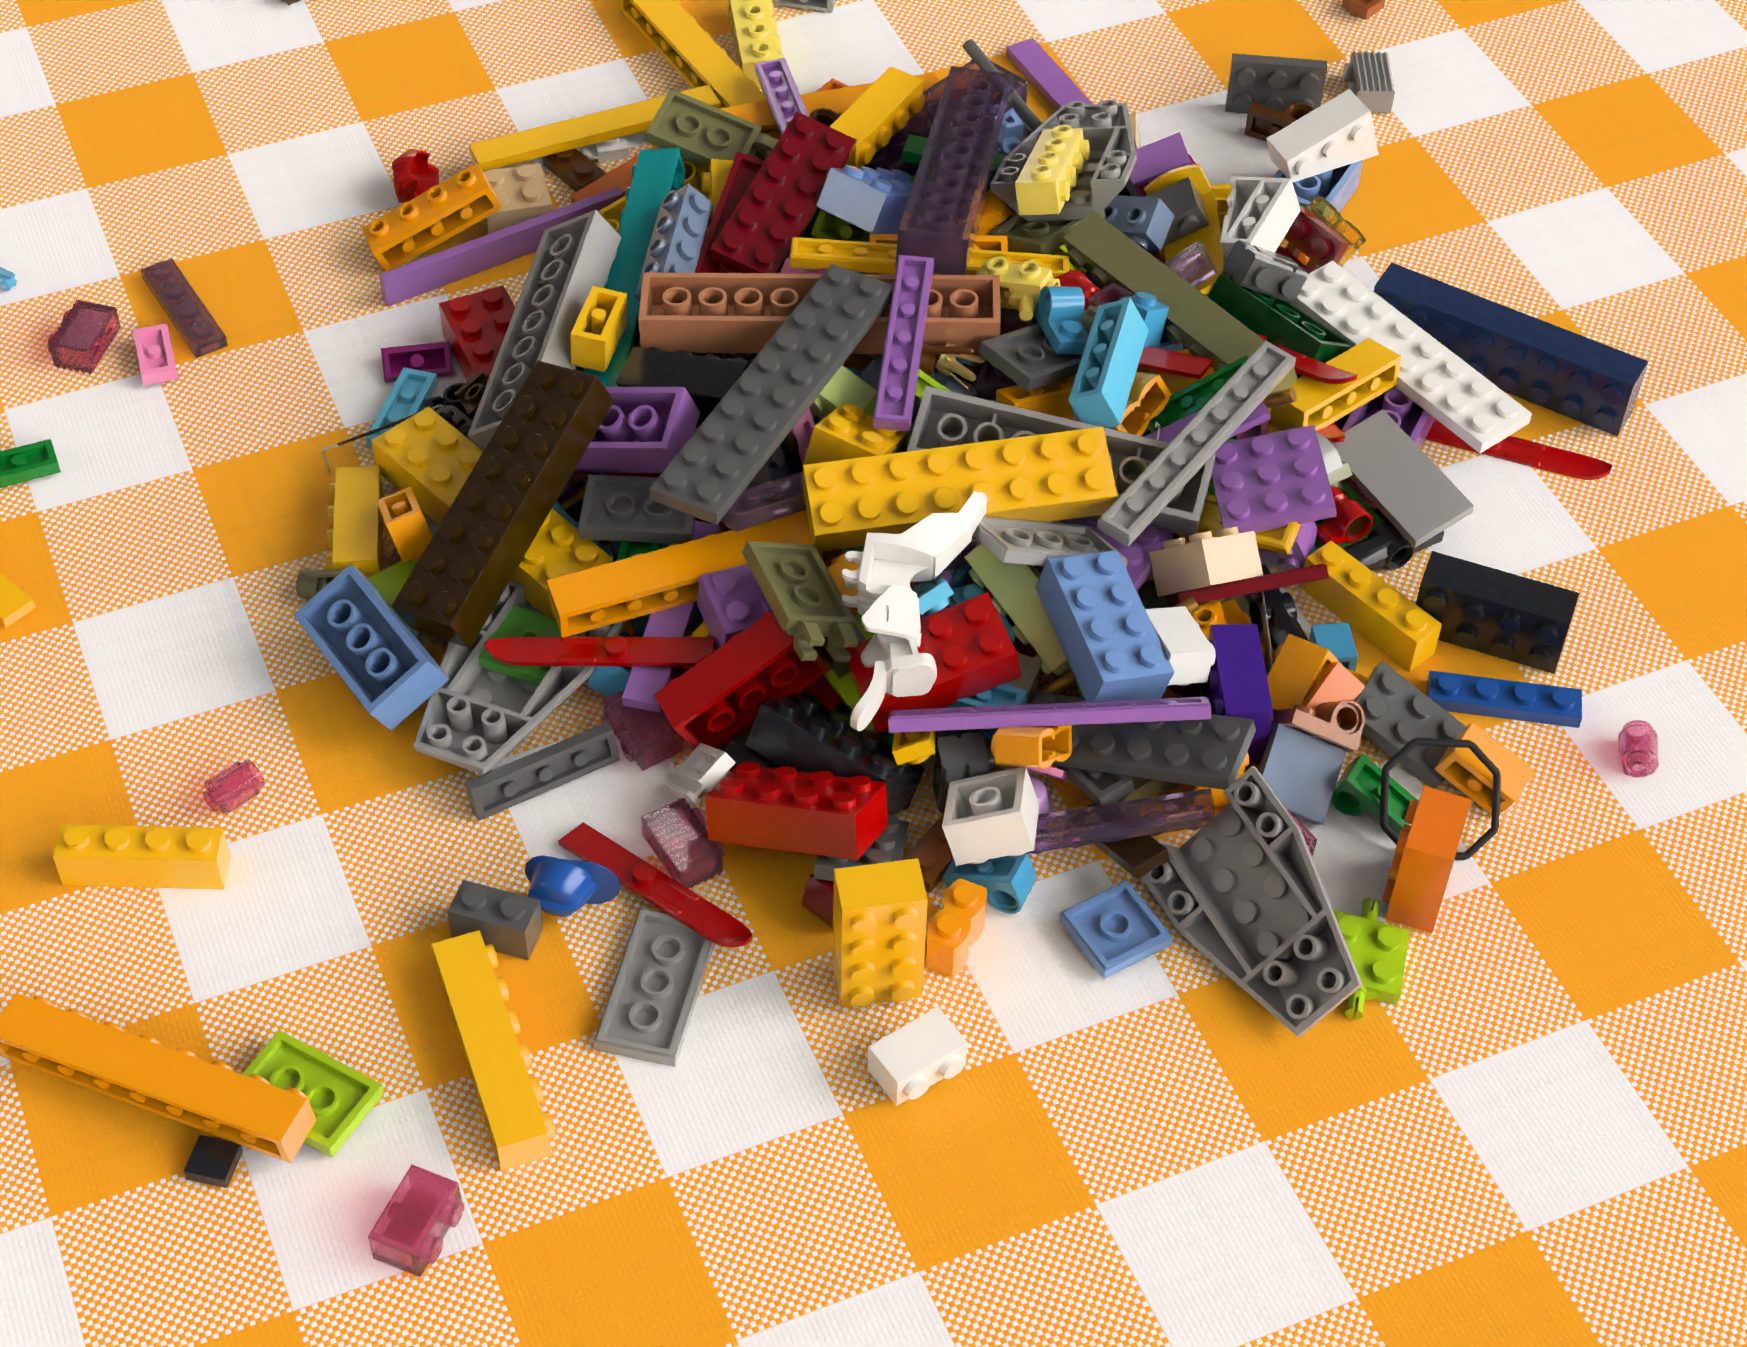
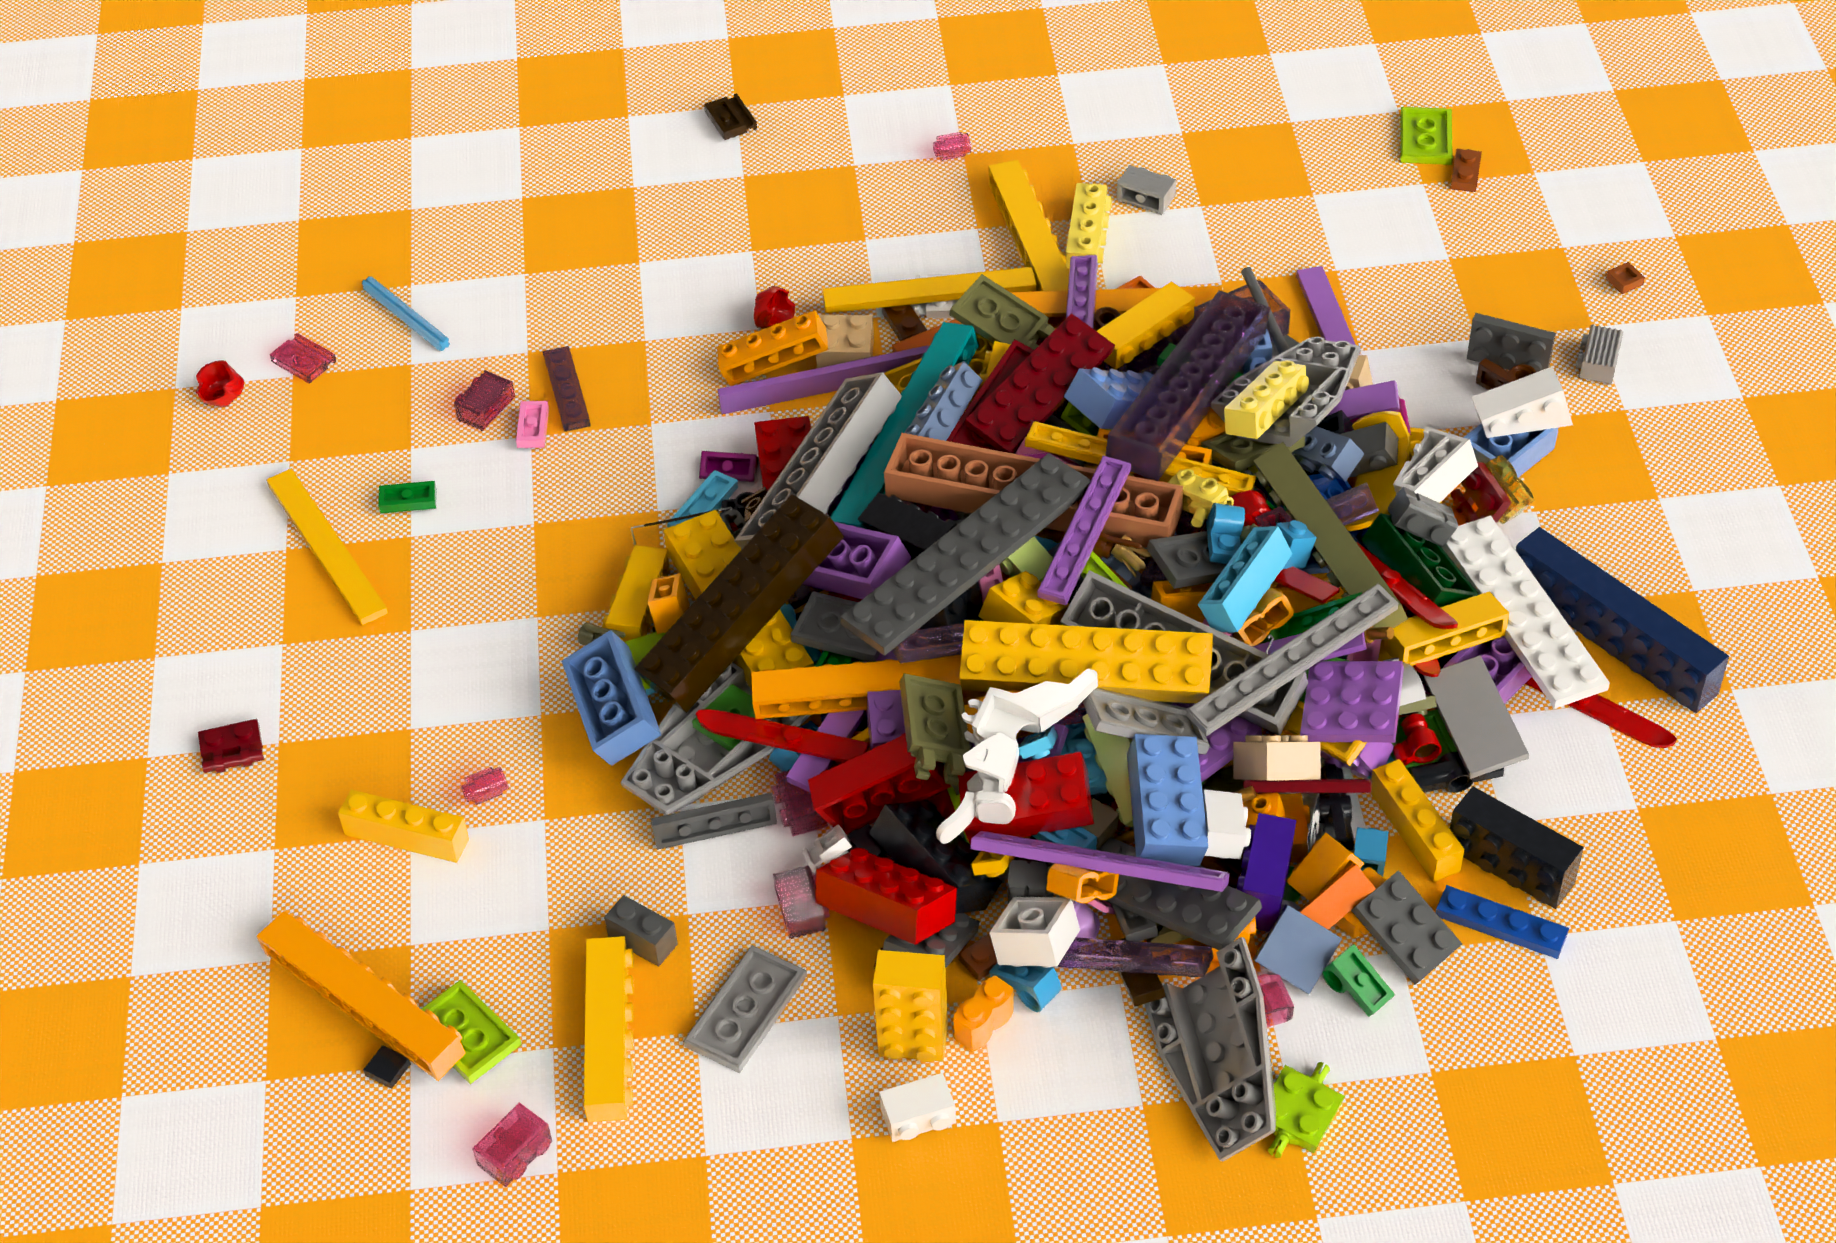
camera: 20 degrees right, 0 degrees up
blue piece [525,855,621,917] -> none
red piece [558,822,752,948] -> none
yellow brick [570,286,627,372] -> none
medium blue plate [1059,880,1173,979] -> none
plate [1272,700,1365,752] -> none
black piece [1379,738,1501,860] -> none
orange brick [1382,786,1472,933] -> none
light orange brick [1434,722,1534,814] -> none
clear pink brick [1618,720,1659,778] -> none

